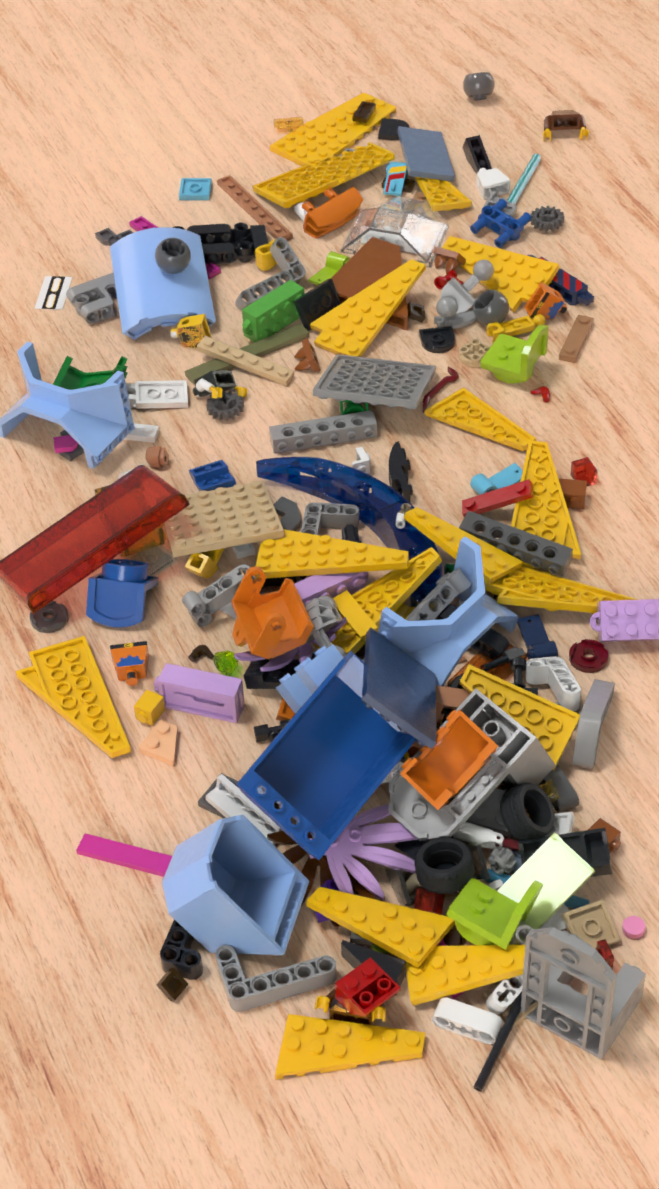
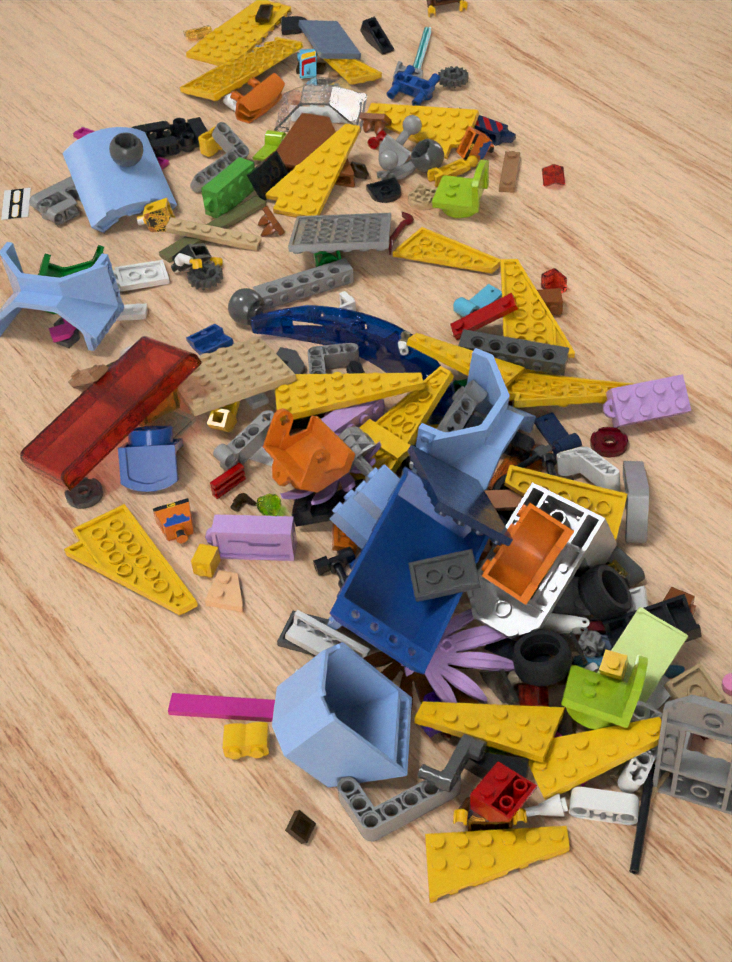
camera: 10 degrees left, 0 degrees up
dark grey tile [95,228,133,246] -> none
nougat piece [145,446,169,468] -> none
black beam [160,919,203,980] -> none
medium azure tile [179,178,212,200] -> none
nougat tile [217,175,293,241] -> none
black slope [389,441,413,504] -> none
white torso [476,168,510,200] -> none
red animal [530,386,550,403] -> none
none -> medium nougat plate [68,364,109,387]
none -> red tile [210,463,246,499]
none -> yellow brick [222,722,270,759]
none -> dark grey wheel [228,288,264,325]
none -> dark grey tile [408,549,481,602]
none -> dark grey beam [418,734,487,792]
none -> white cone [524,794,568,817]
none -> clear red panel [542,164,565,187]
none -> yellow brick [599,649,629,681]

